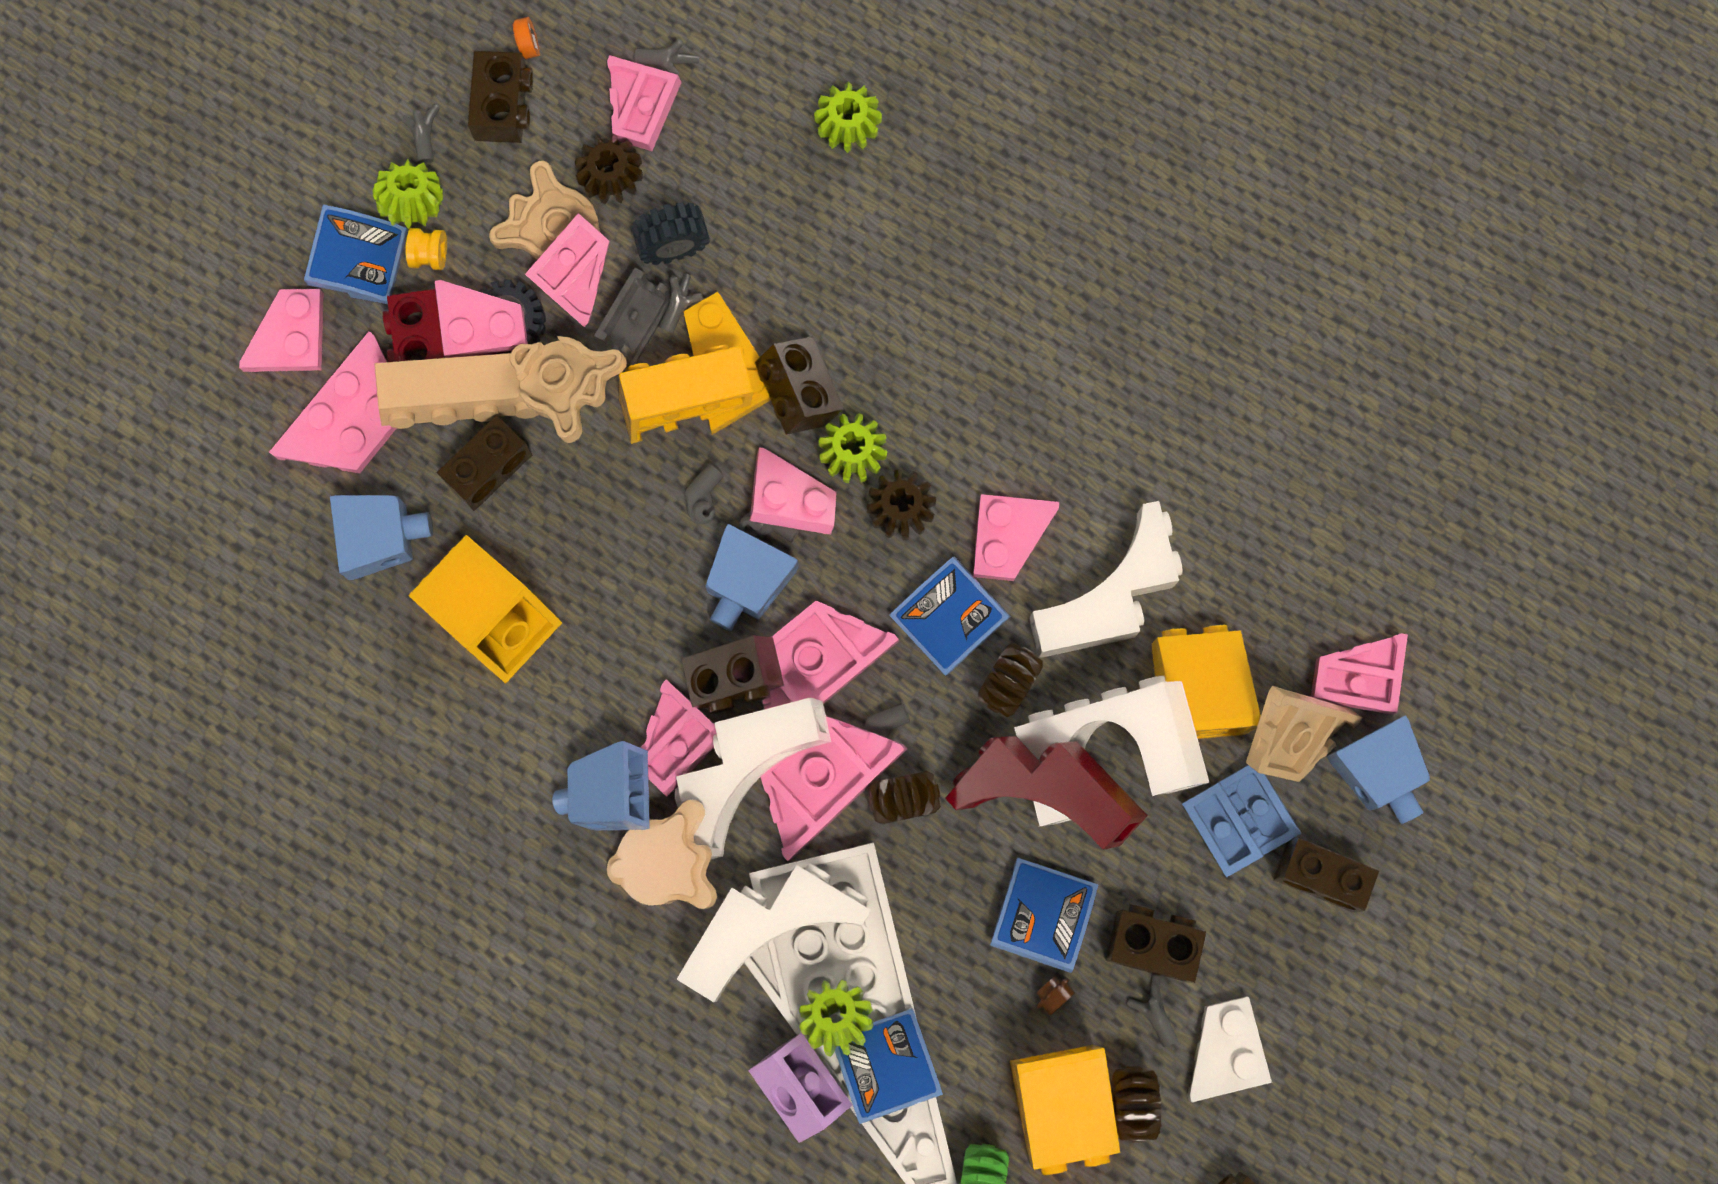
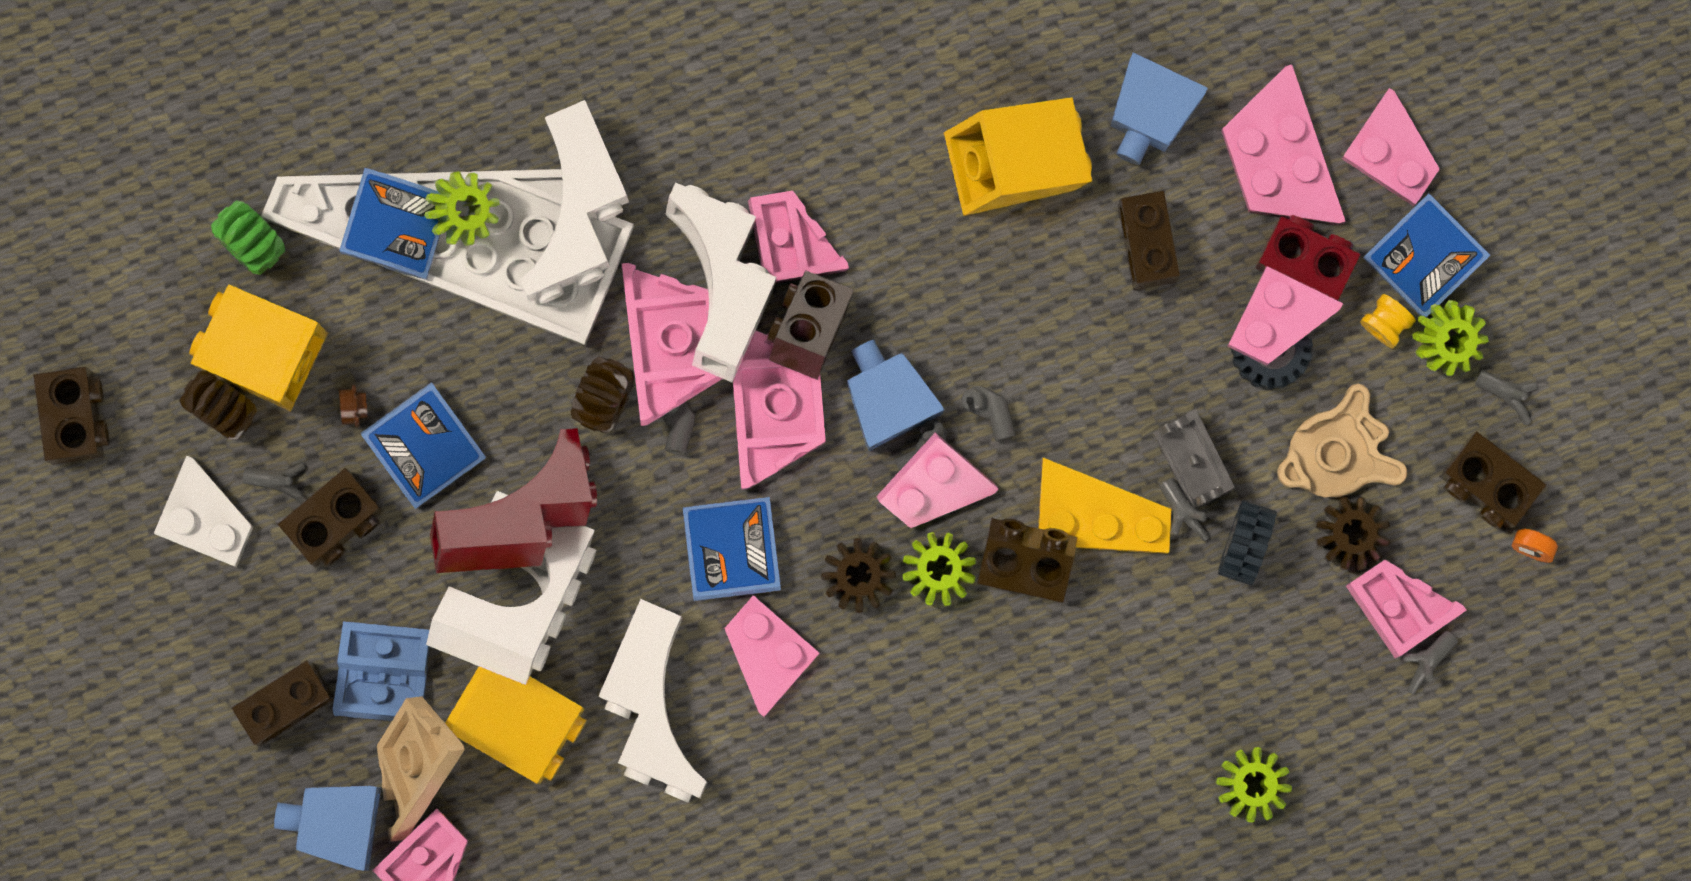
camera: 125 degrees right, 5 degrees up
tan brick [374,353,538,429] -> none
tan tile [510,336,627,443] -> none
bright pink wing [525,213,610,327] -> none
medium blue torso [552,741,650,831] -> none
tan tile [607,800,717,909] -> none
yellow wedge [619,345,753,444] -> none
lavender brick [748,1032,852,1143] -> none
dark brown gear [978,643,1043,717] -> none

